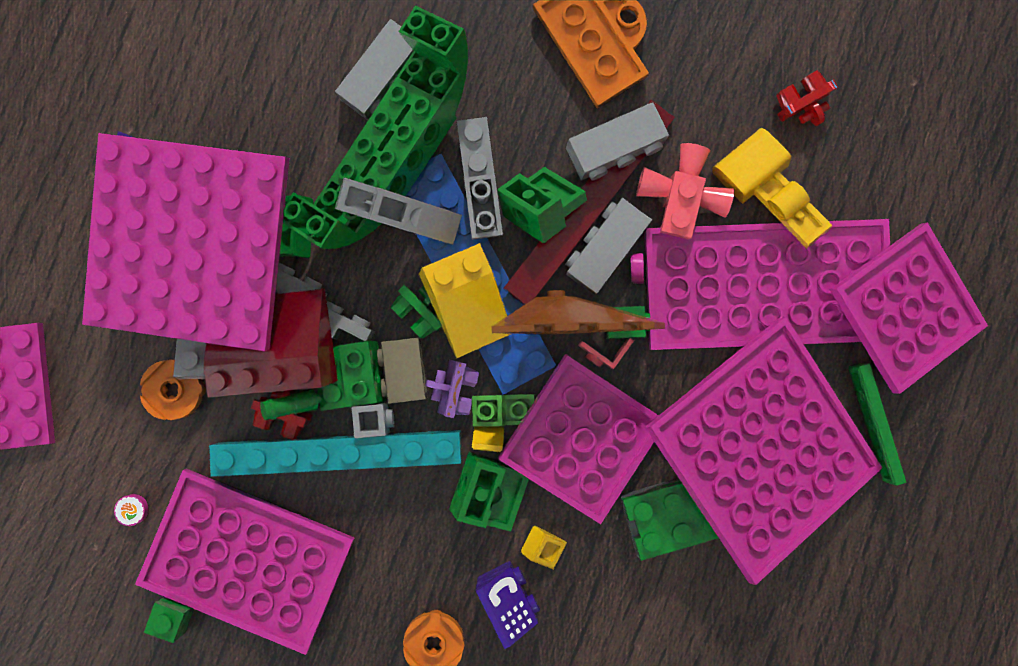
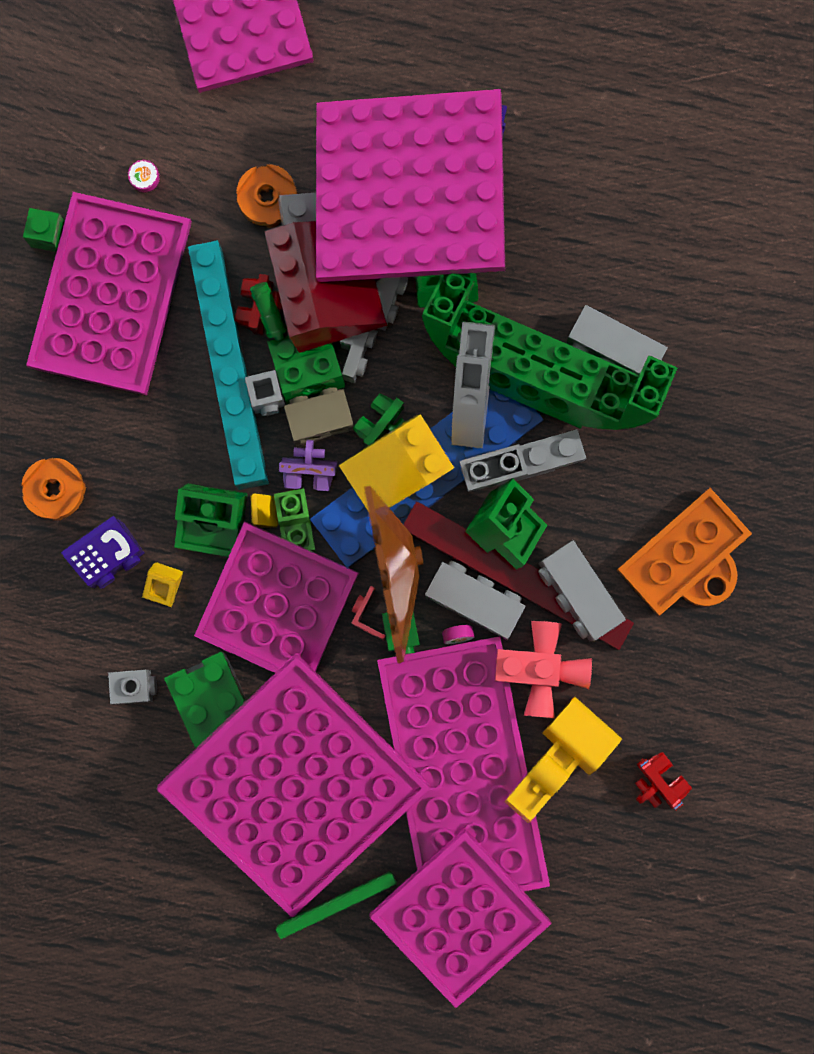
camera: 90 degrees right, 5 degrees down
none -> light grey brick [108,670,157,705]

